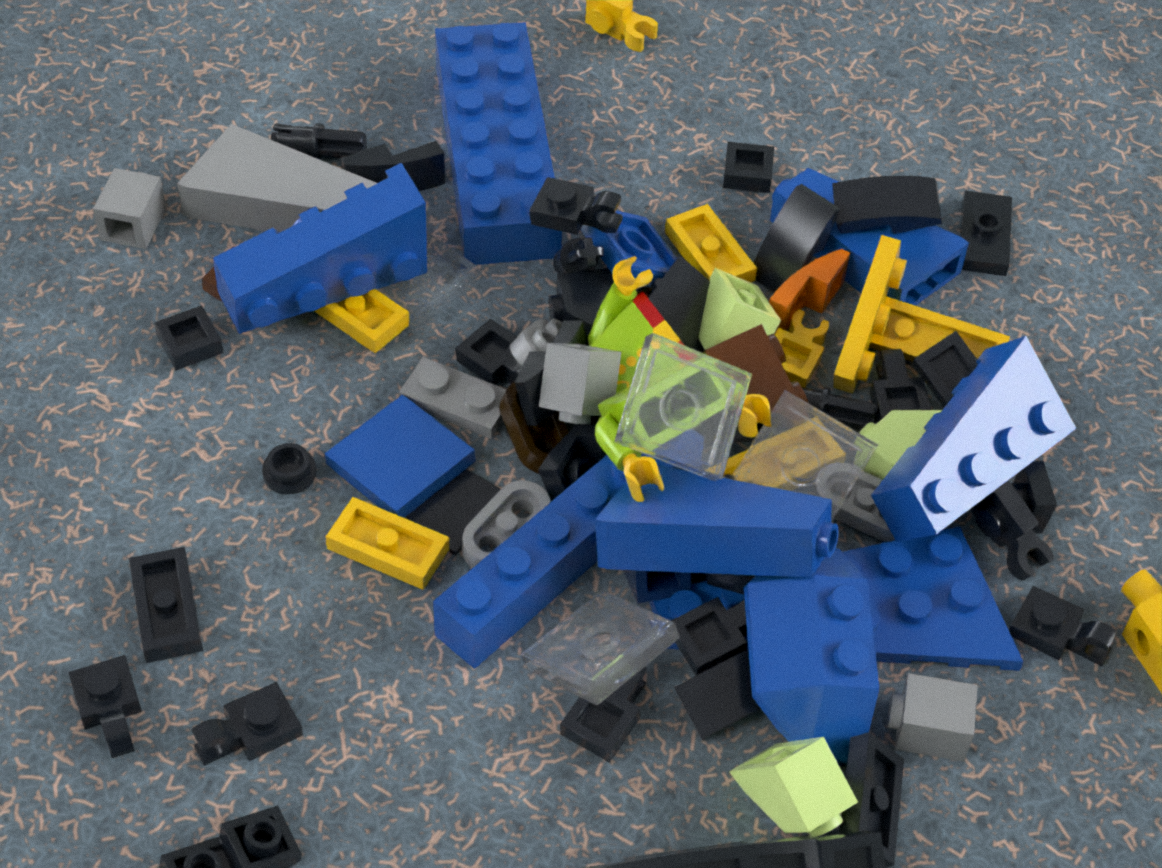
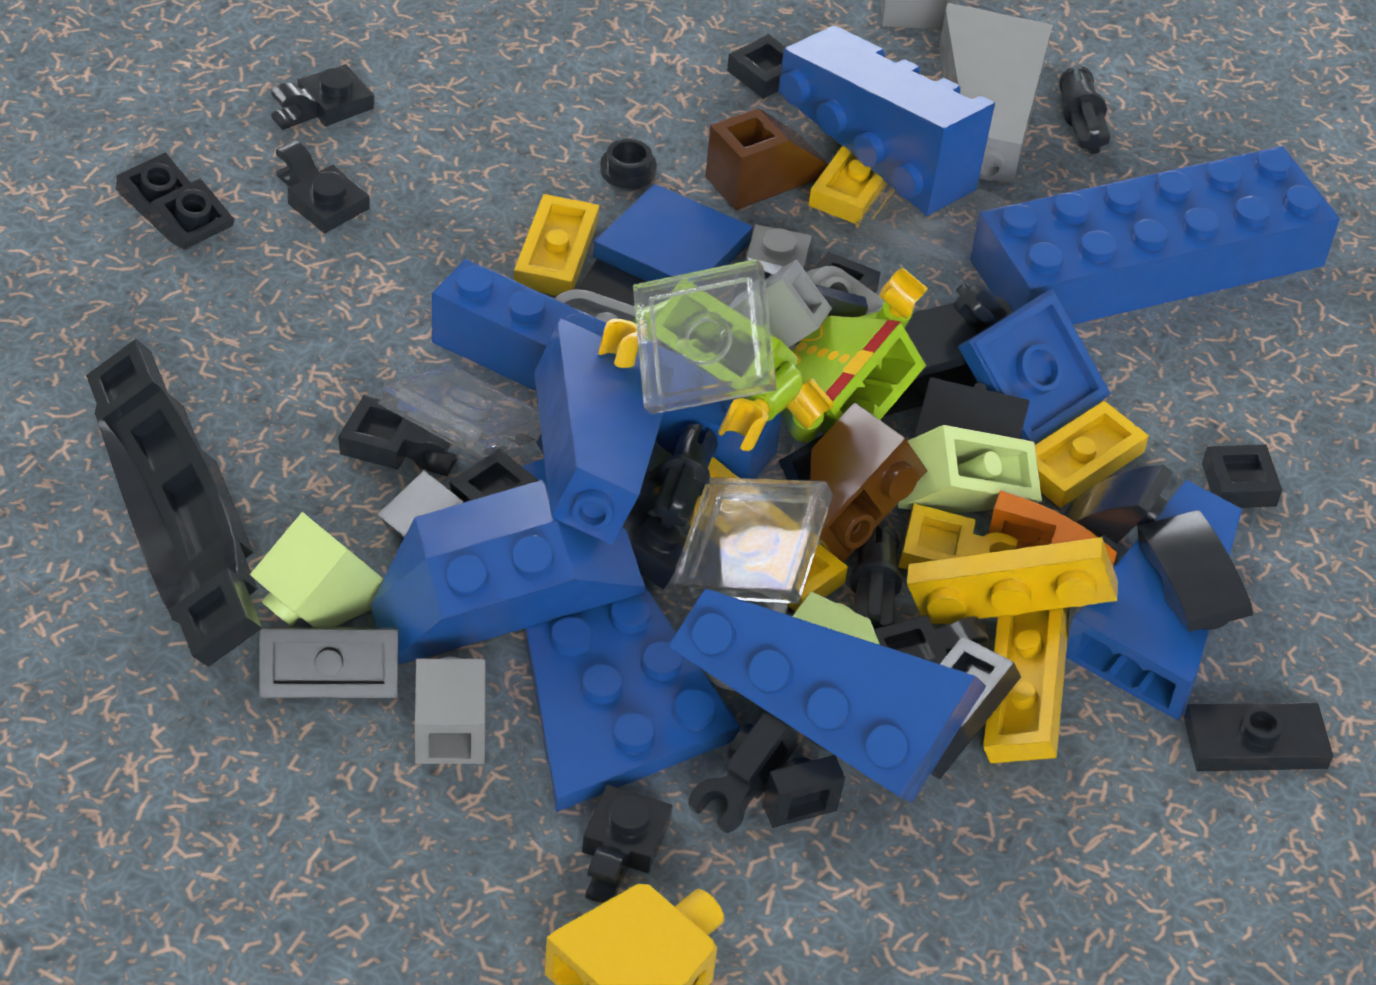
camera: 75 degrees right, 5 degrees down
black plate [129,547,203,663] -> none
black slope [341,141,445,191] -> none
black plate [529,177,623,235] -> none
none -> reddish brown slope [705,108,829,210]

